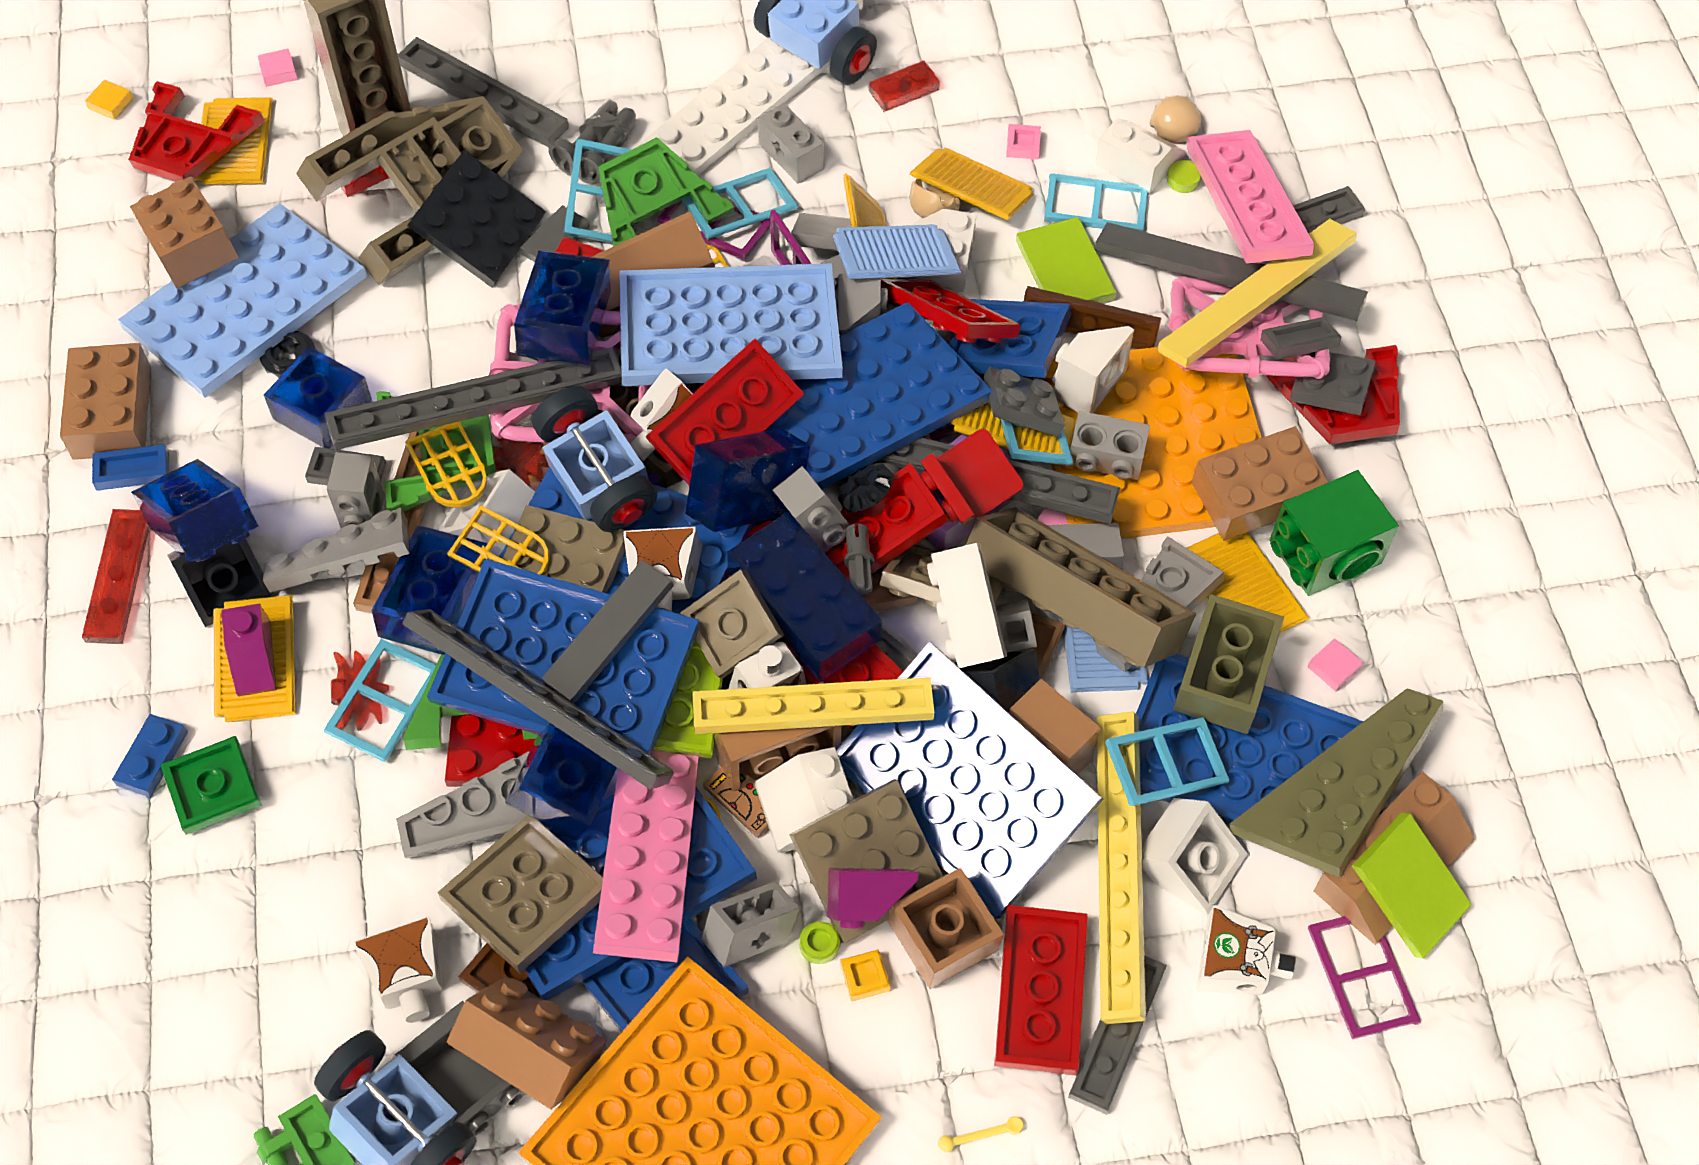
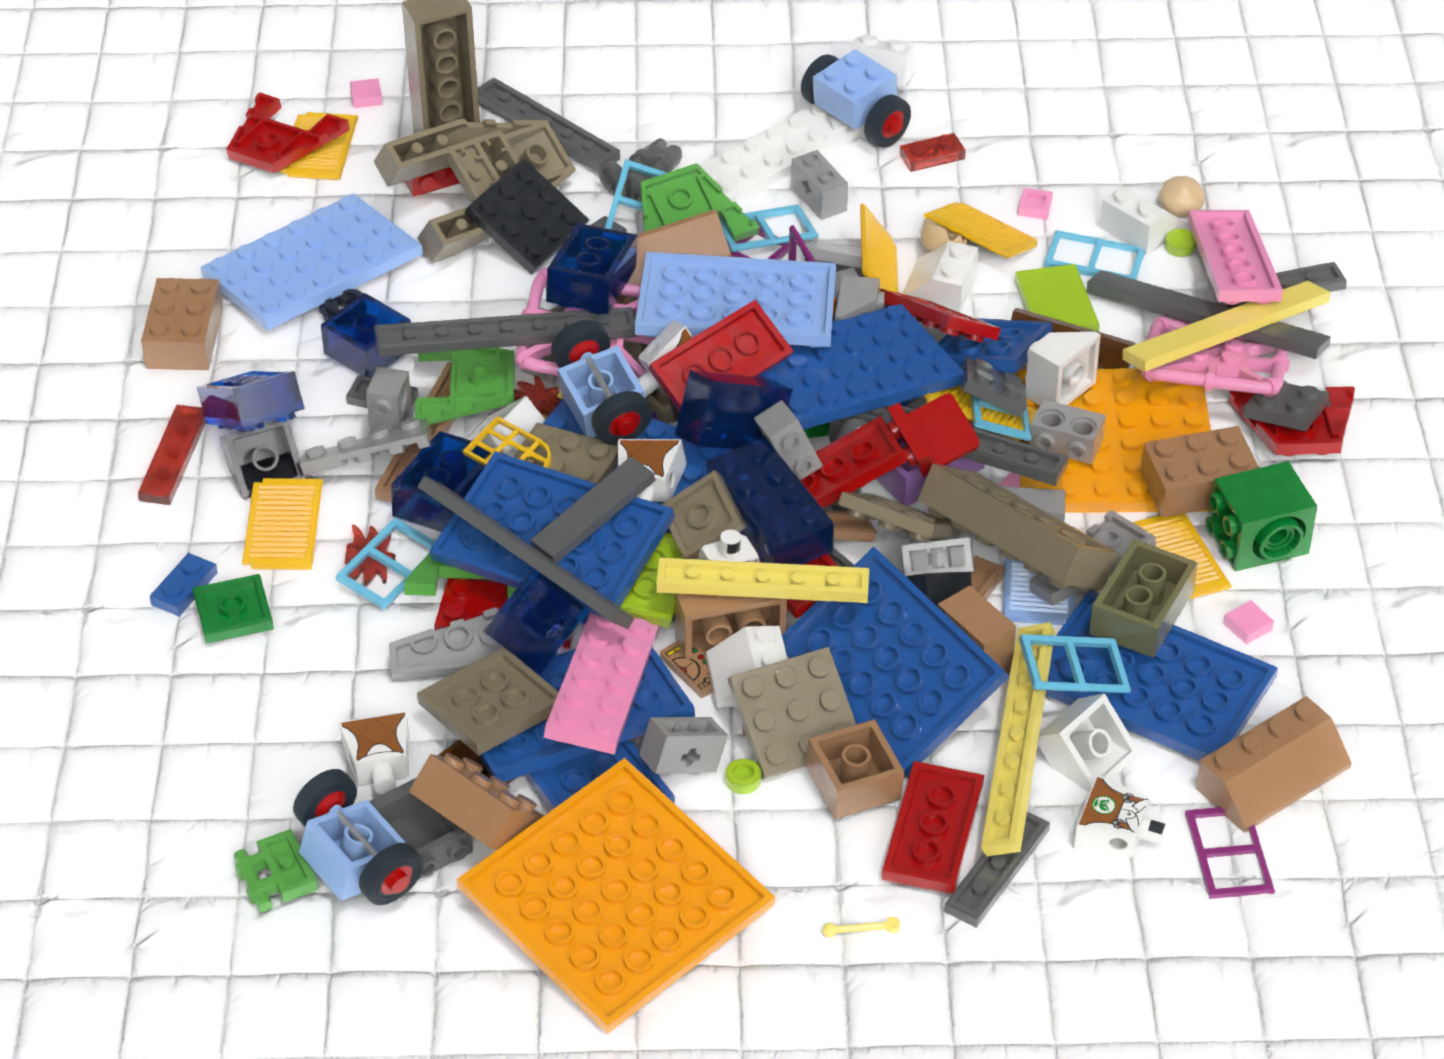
camera: 10 degrees right, 15 degrees down
yellow tile [85,79,134,120] -> none
blue tile [92,444,169,491] -> none
medium nougat brick [129,176,239,289] -> none
magenta slope [221,603,276,697] -> none
yellow window [405,421,487,508] -> none
magenta slope [827,868,918,929] -> none
light blue window [833,224,962,279] -> none
black gear [838,463,894,512] -> none
yellow tile [840,949,890,1002] -> none
dark grey axle [844,524,875,597] -> none
white brick [927,543,1007,668] -> none
olive wing [1230,688,1443,878] -> none
dark grey tile [1260,317,1342,360] -> none
lime tile [1352,813,1472,959] -> none

